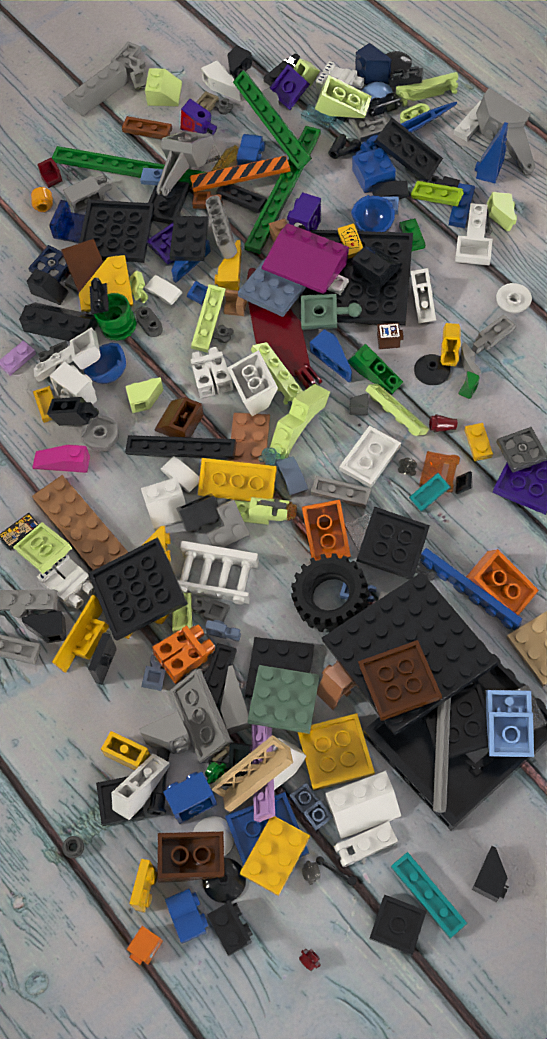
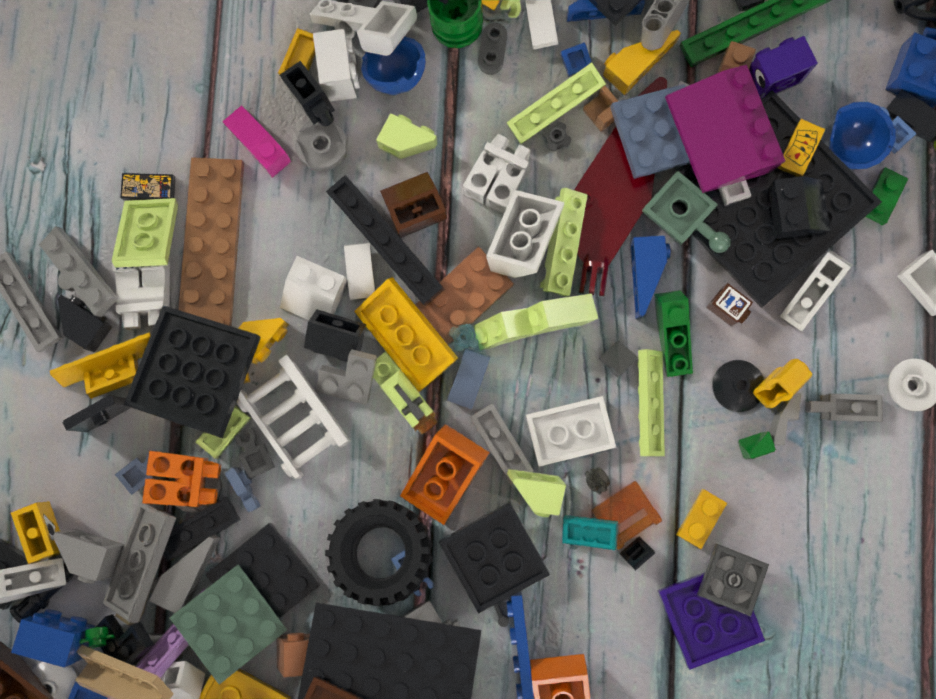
camera: 40 degrees right, 20 degrees up
dark red cone [429,414,458,433] -> none
none -> yellowish green slope [507,469,566,517]

